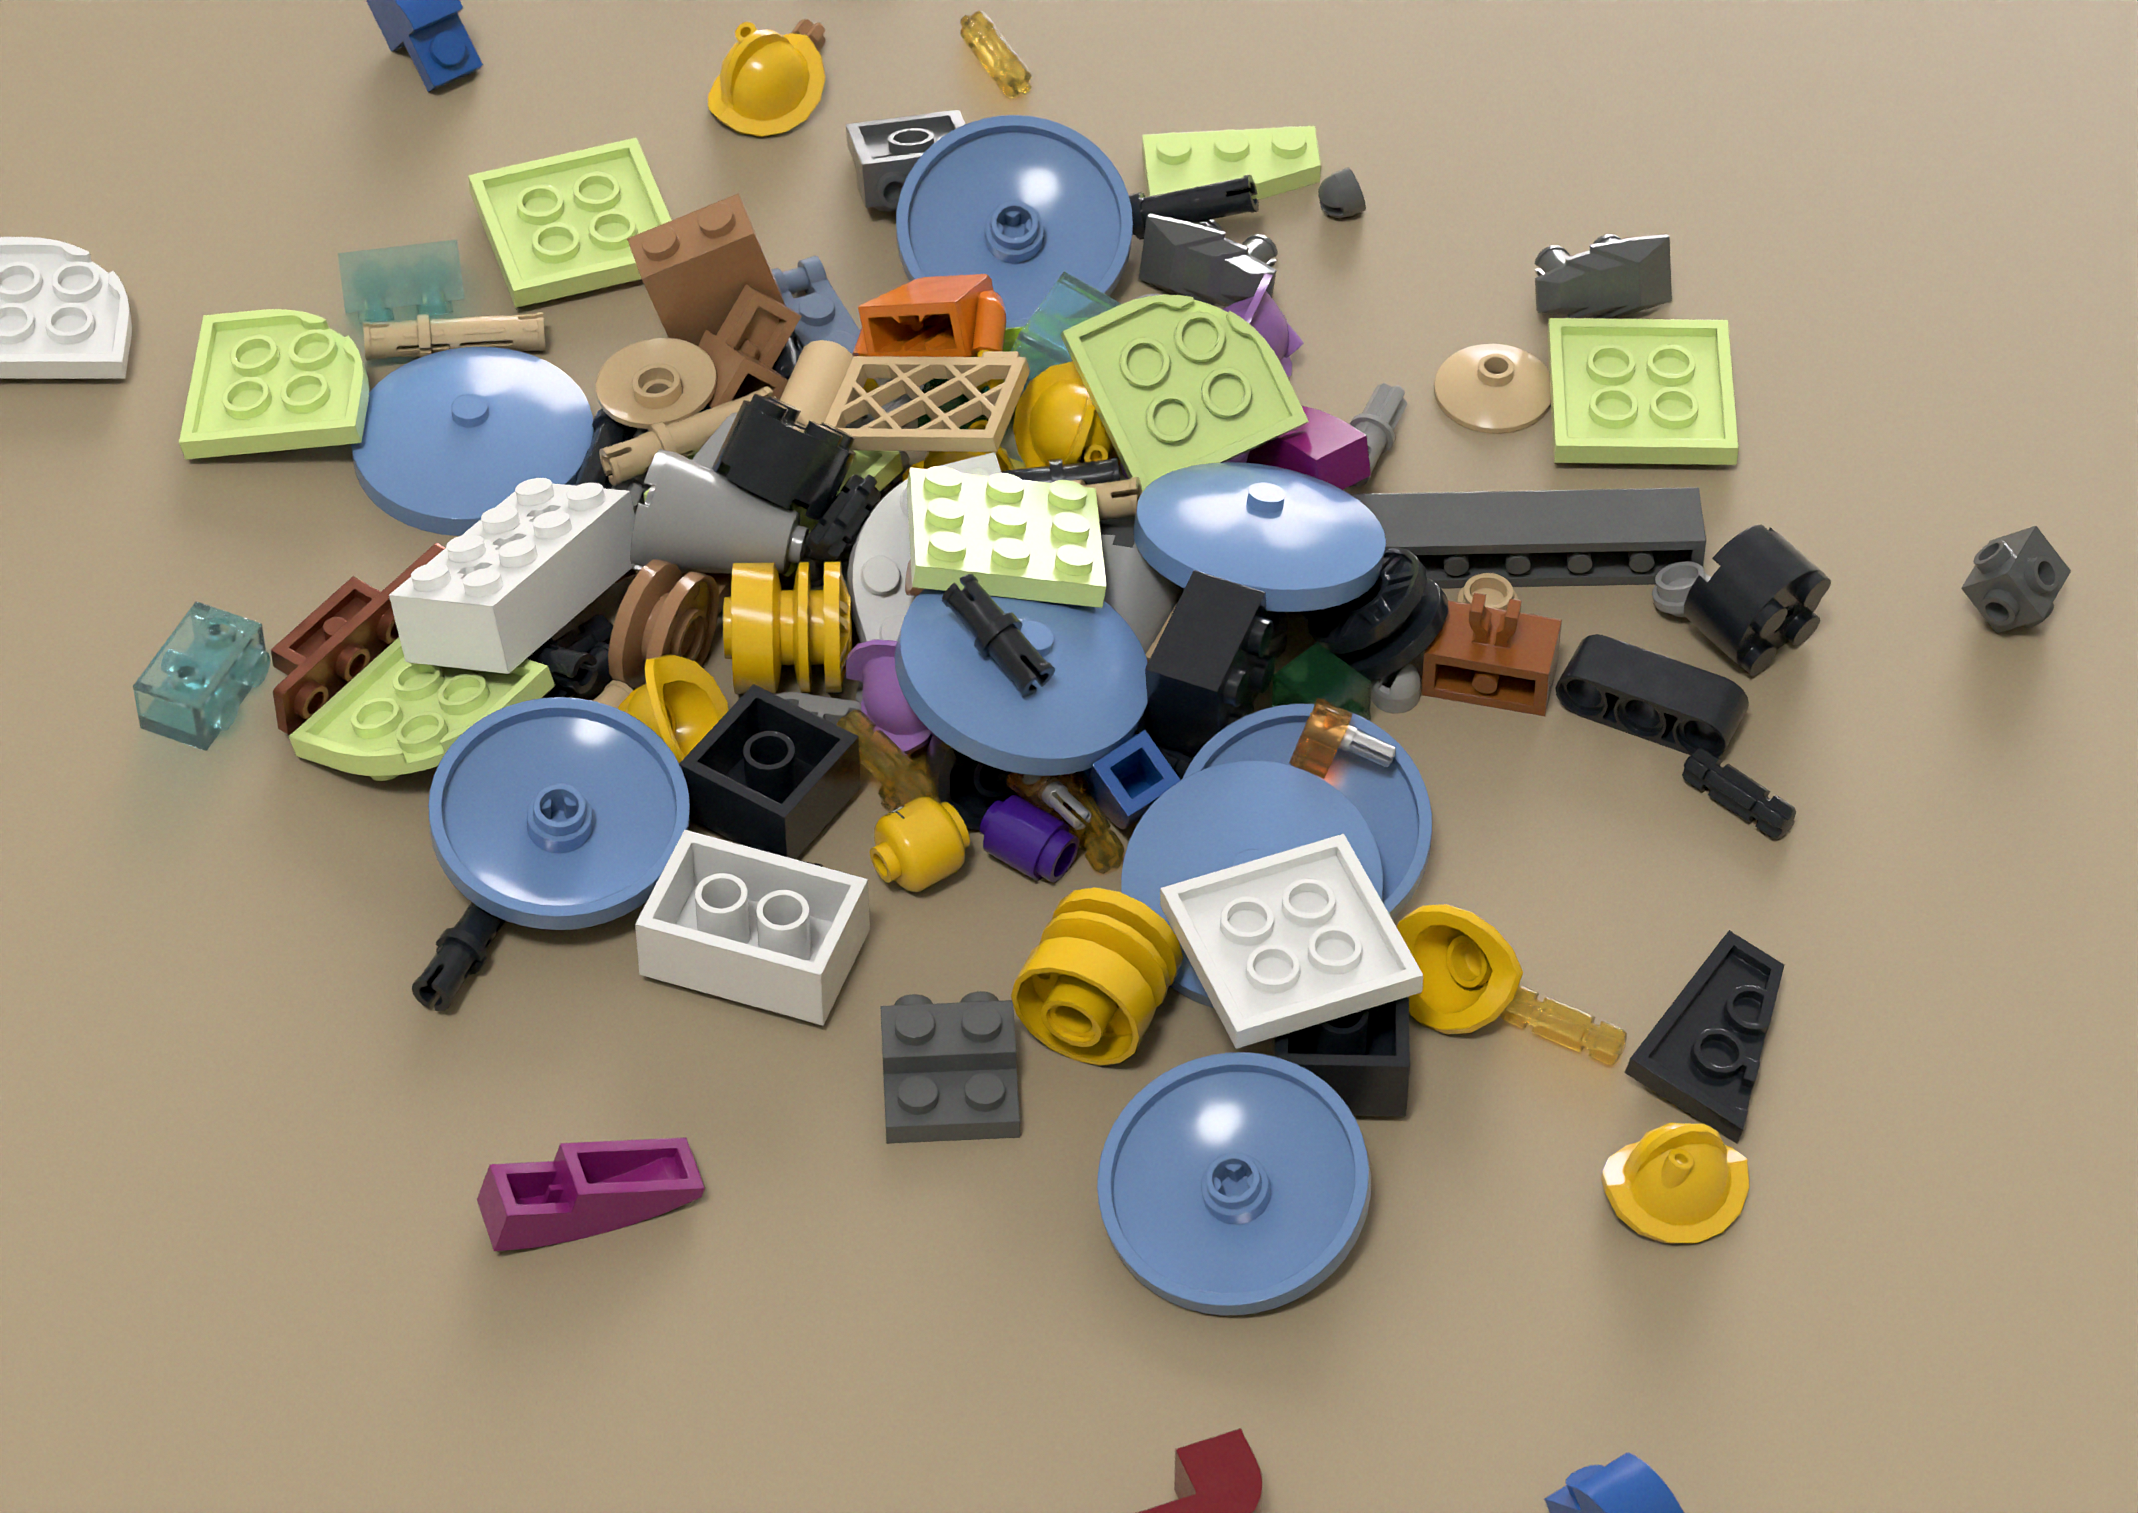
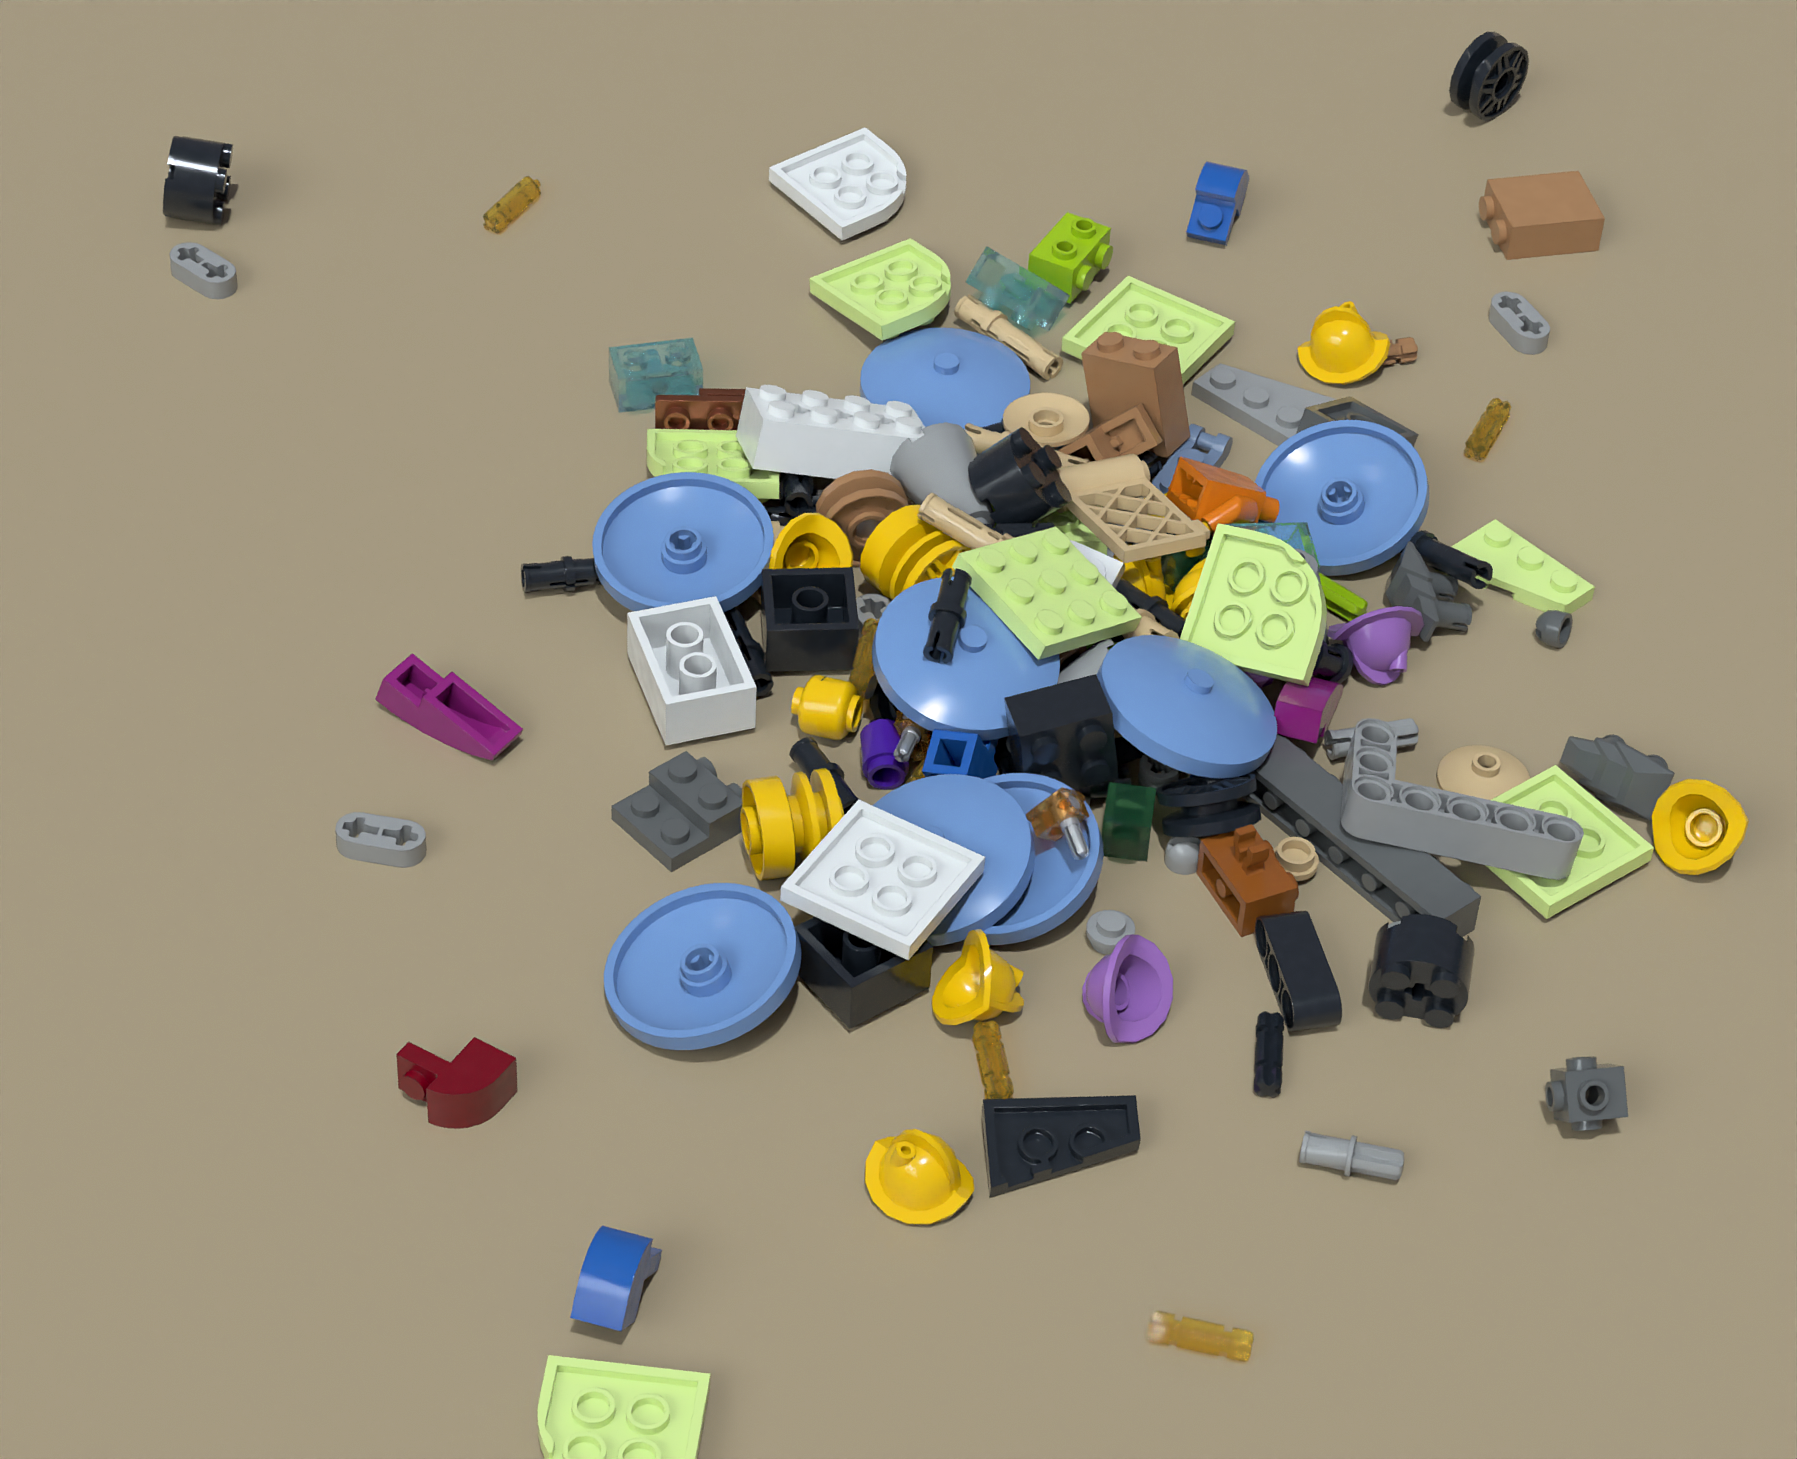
camera: 50 degrees right, 5 degrees down
none -> light grey beam [335,812,426,868]
none -> black pin [789,737,860,815]
none -> tan pin [917,493,1014,549]
none -> lime brick [1027,212,1113,304]
none -> medium lavender helmet [1082,934,1173,1044]
none -> light grey plate [1086,910,1135,955]
none -> clear yellow axle [1148,1310,1254,1362]
none -> light grey wing [1192,363,1337,446]
none -> light grey axle [1300,1130,1405,1180]
none -> light grey beam [1341,718,1584,880]
none -> yellow helmet [1651,779,1749,875]

